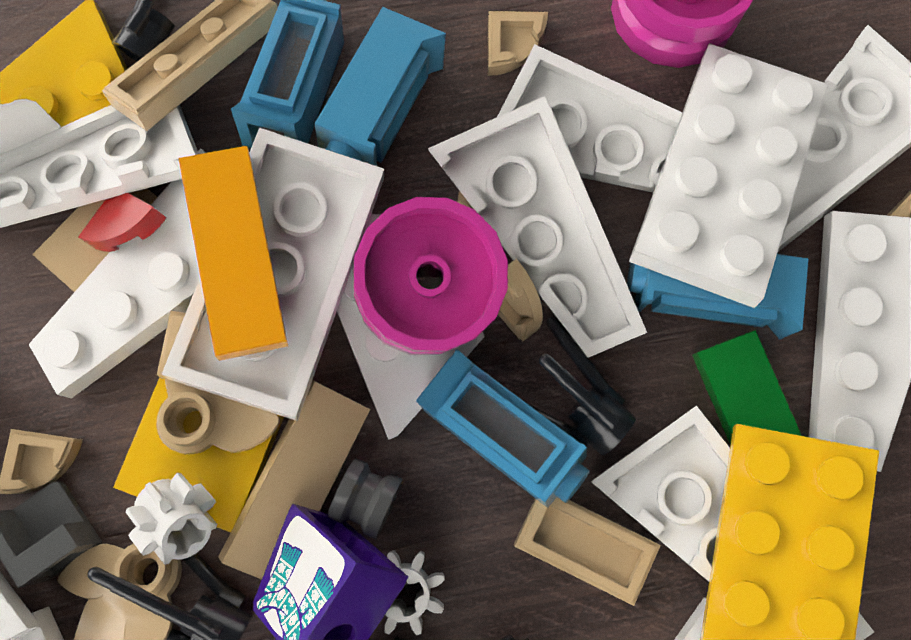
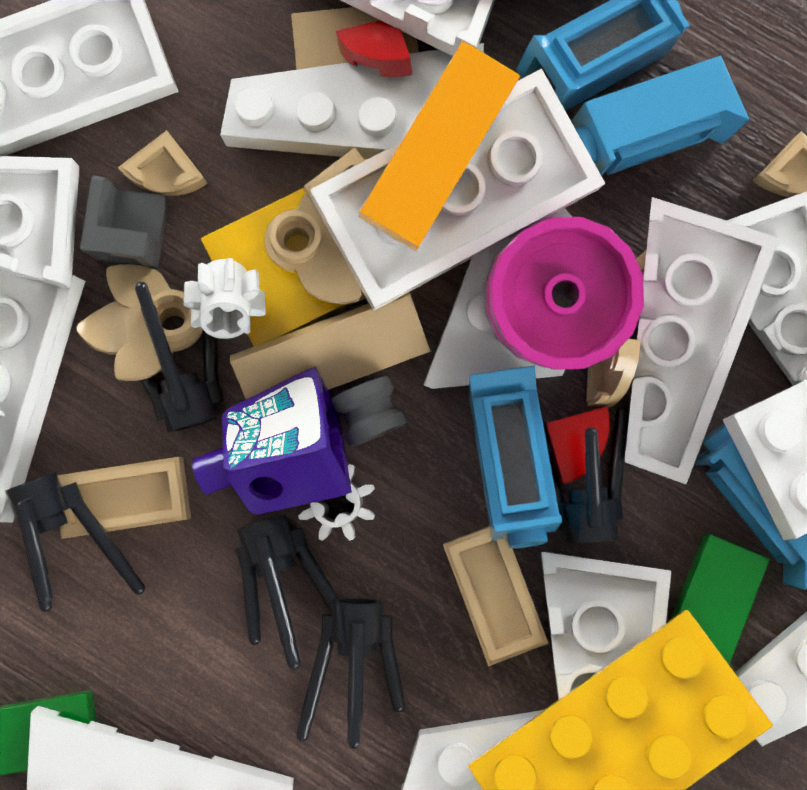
camera: 50 degrees right, 5 degrees up
none -> red tile [544,407,610,484]

